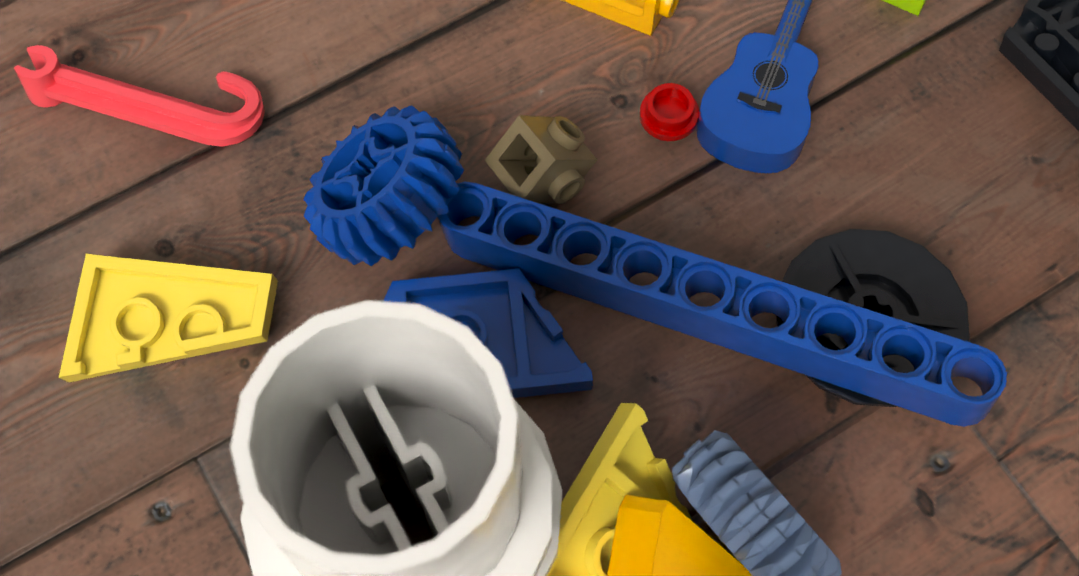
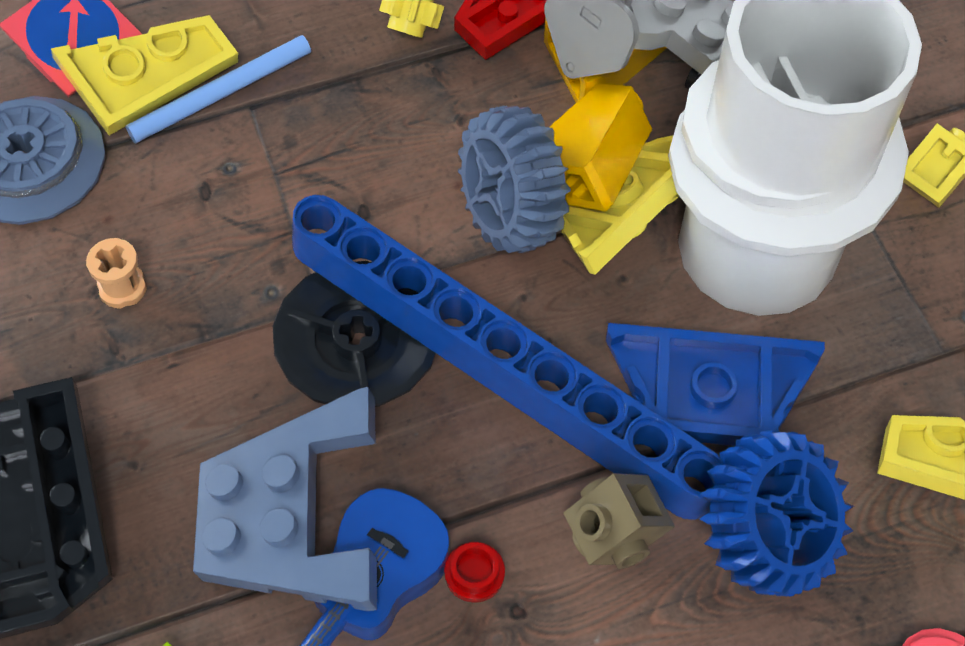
camera: 170 degrees left, 5 degrees down
none -> sand blue wing [193,387,377,611]

